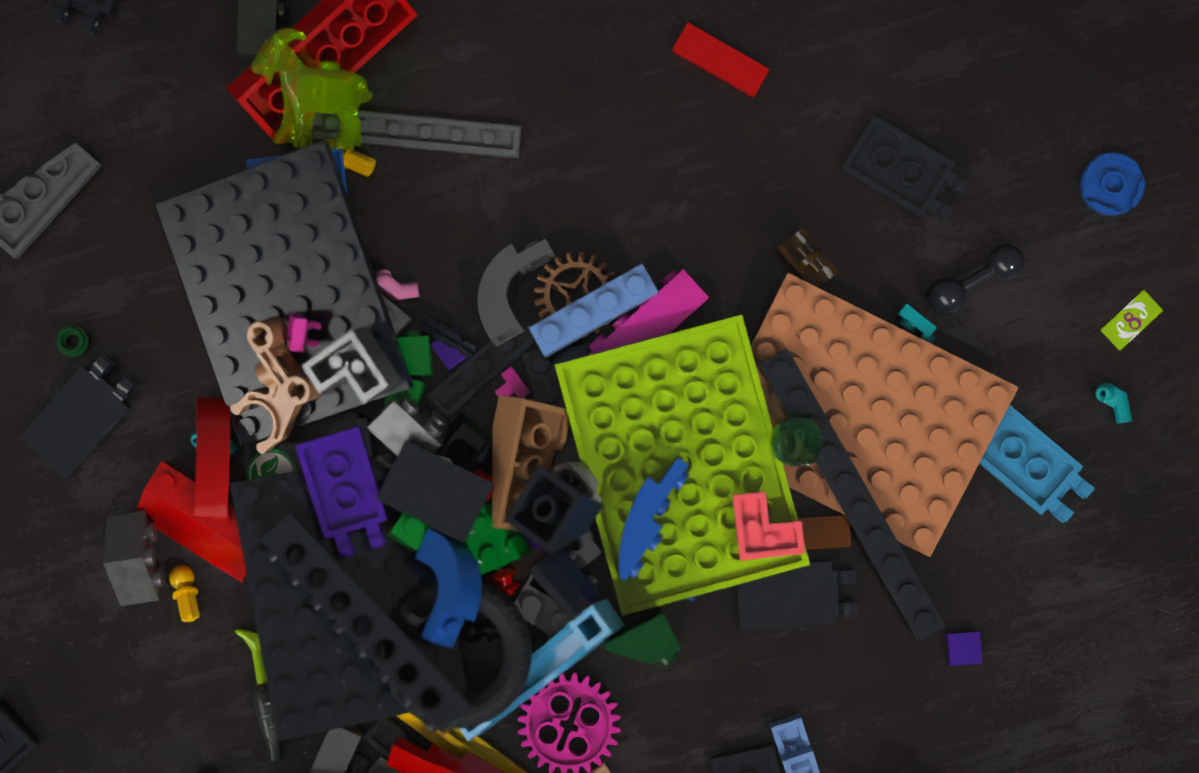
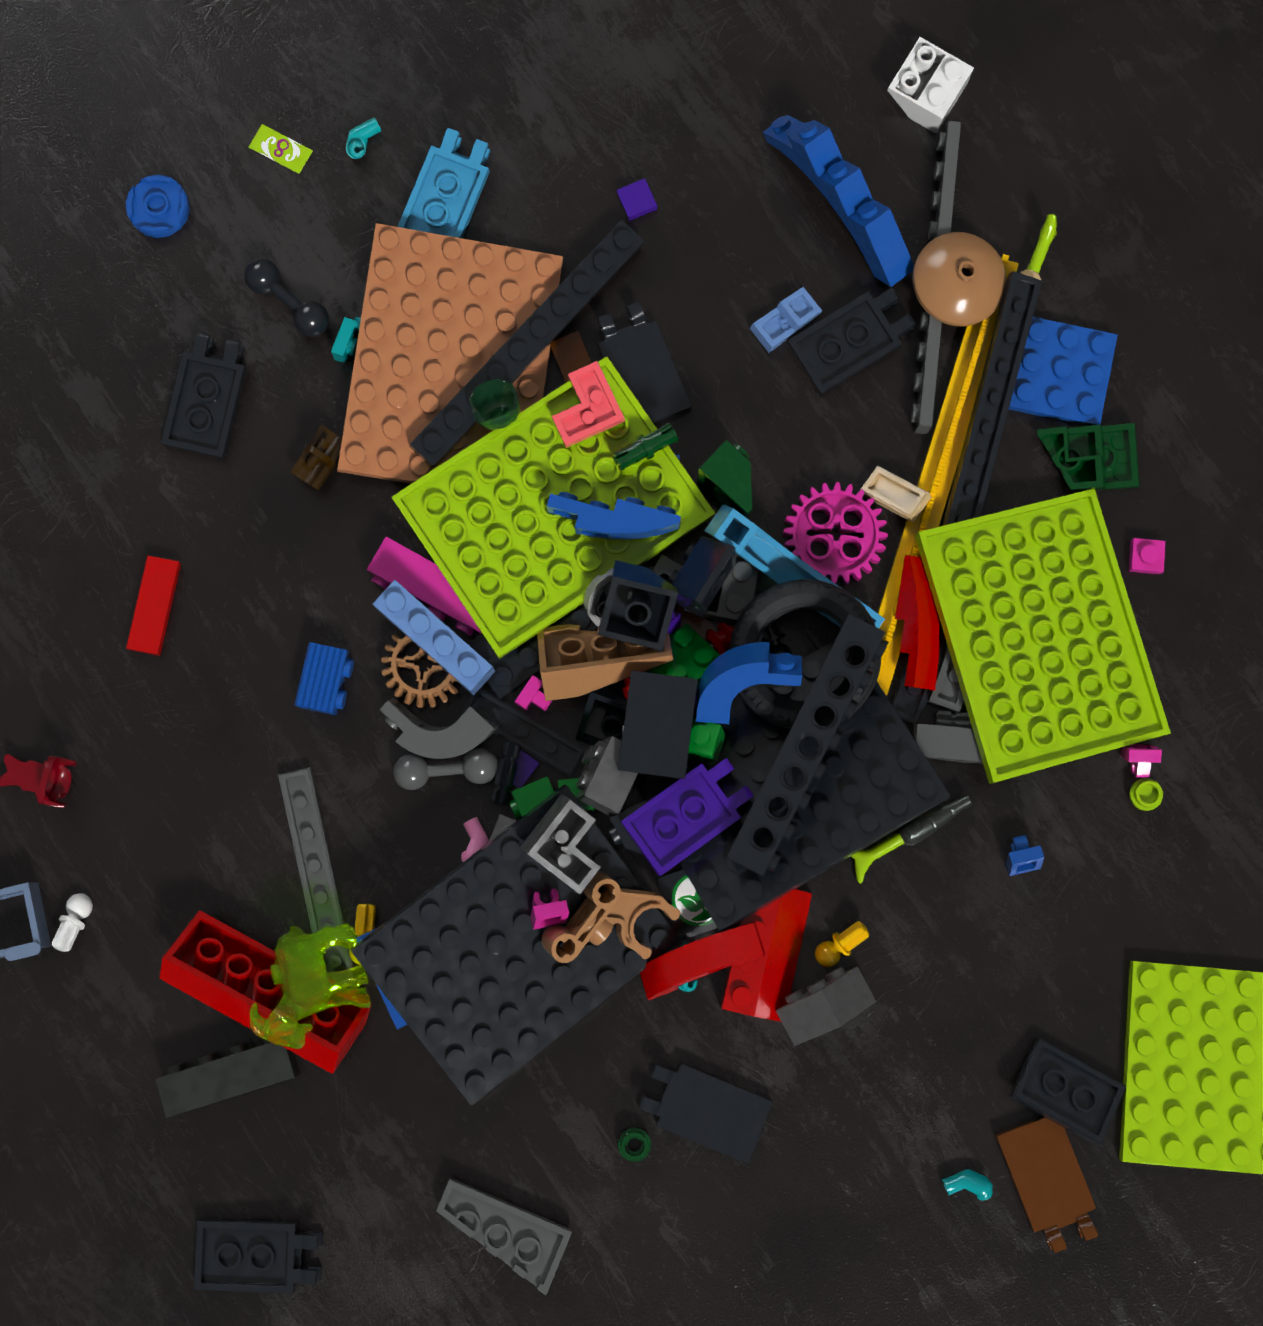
camera: 105 degrees left, 5 degrees down
none -> blue brick [294,642,354,715]
none -> dark grey piece [393,748,498,790]
none -> dark green pin [611,423,678,471]

